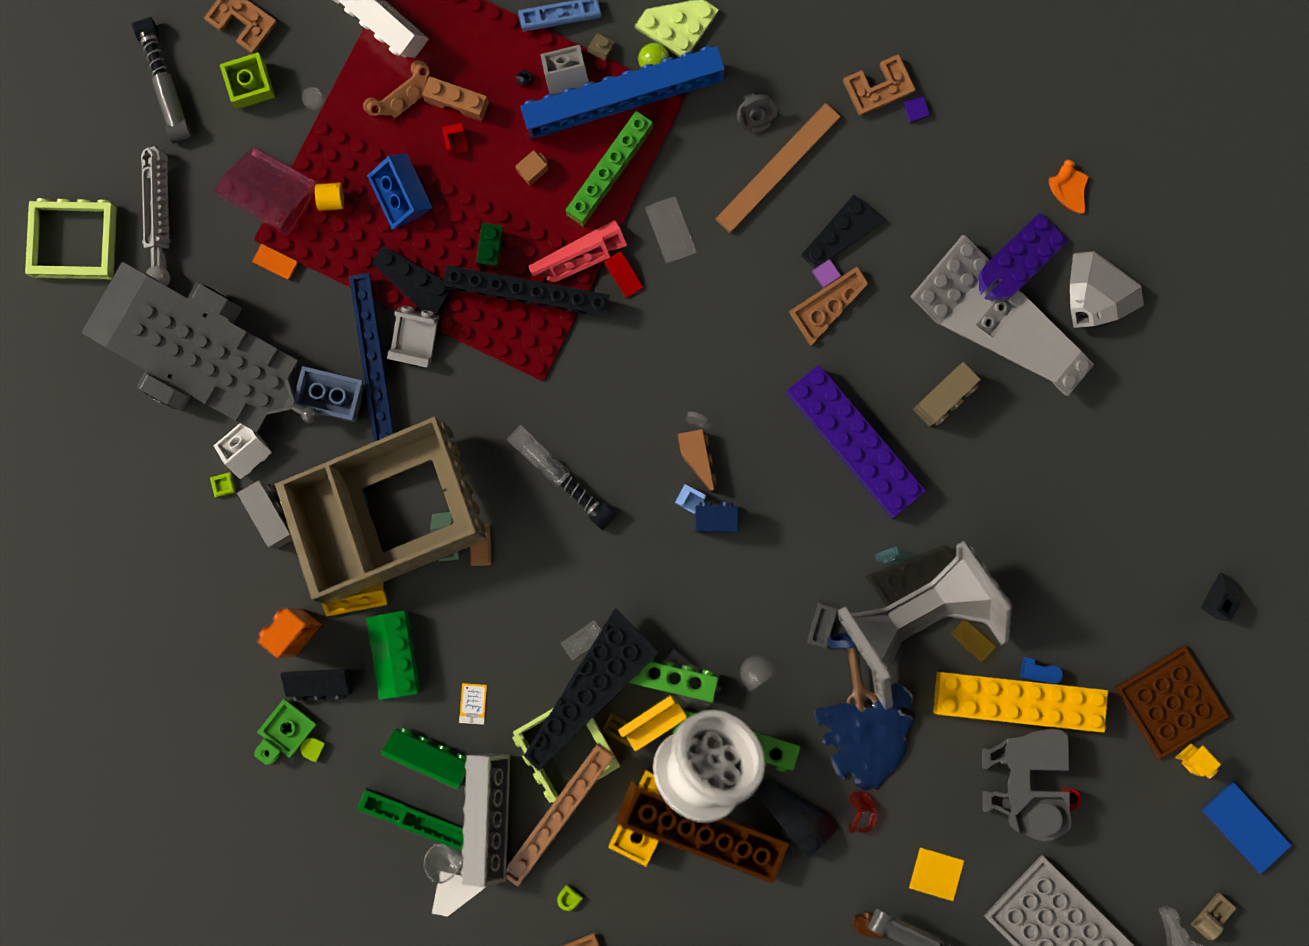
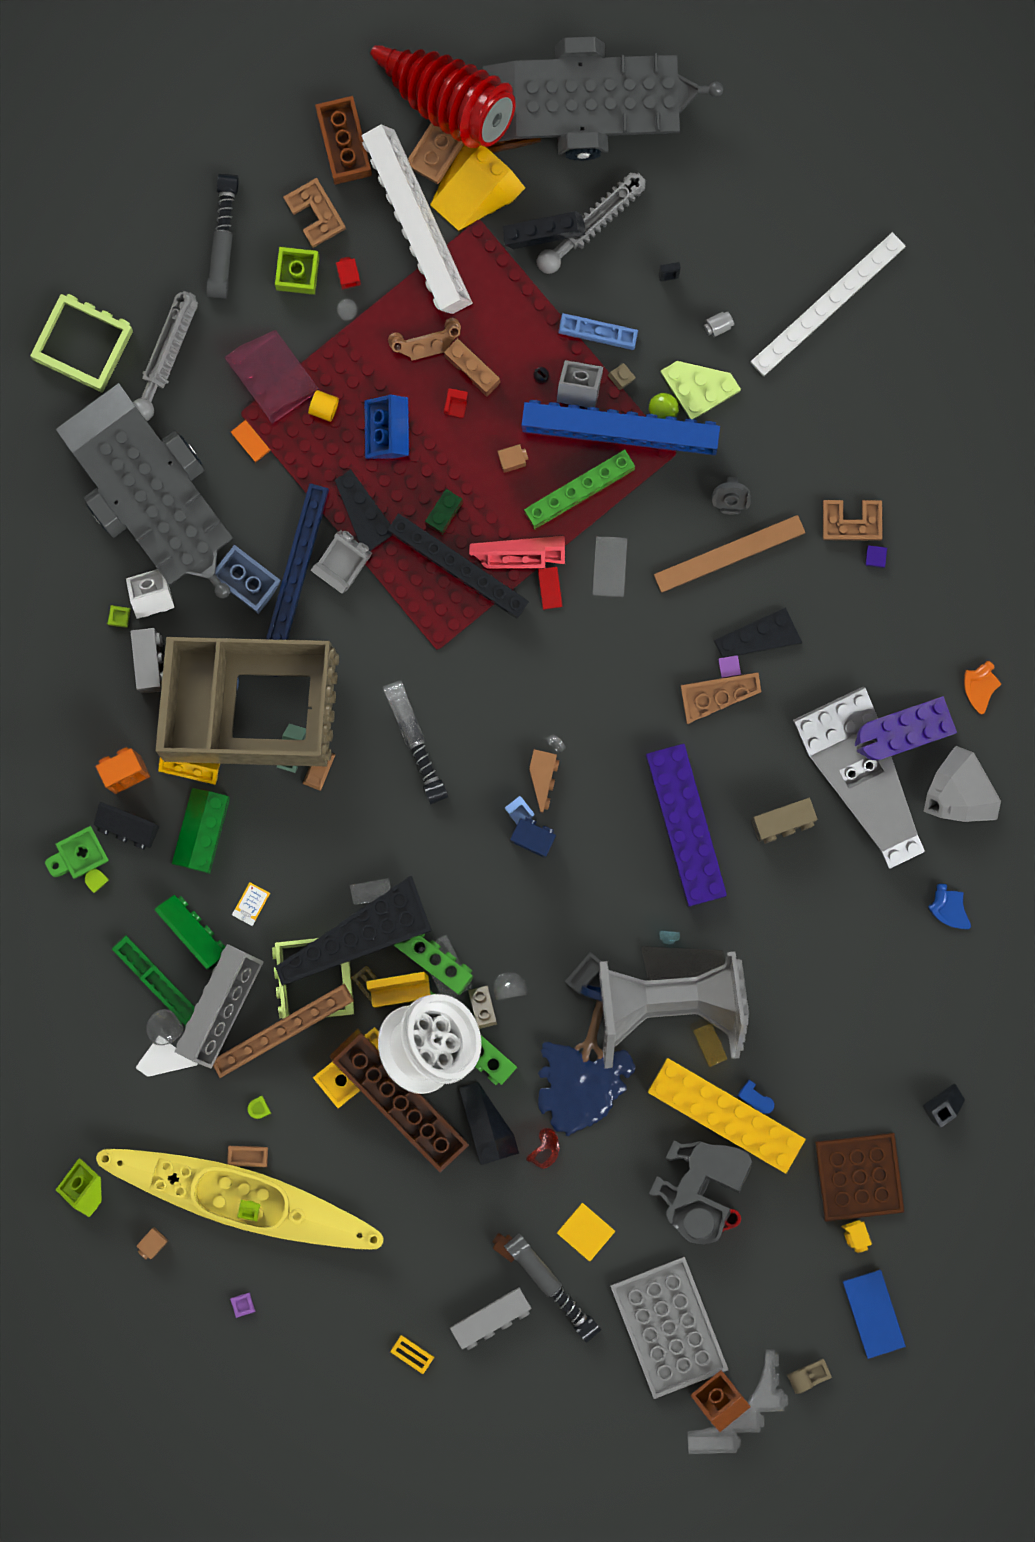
camera: 25 degrees right, 0 degrees up
none -> red brick [336,257,361,289]
none -> dark tan plate [468,986,497,1029]
none -> blue arm [928,884,971,929]

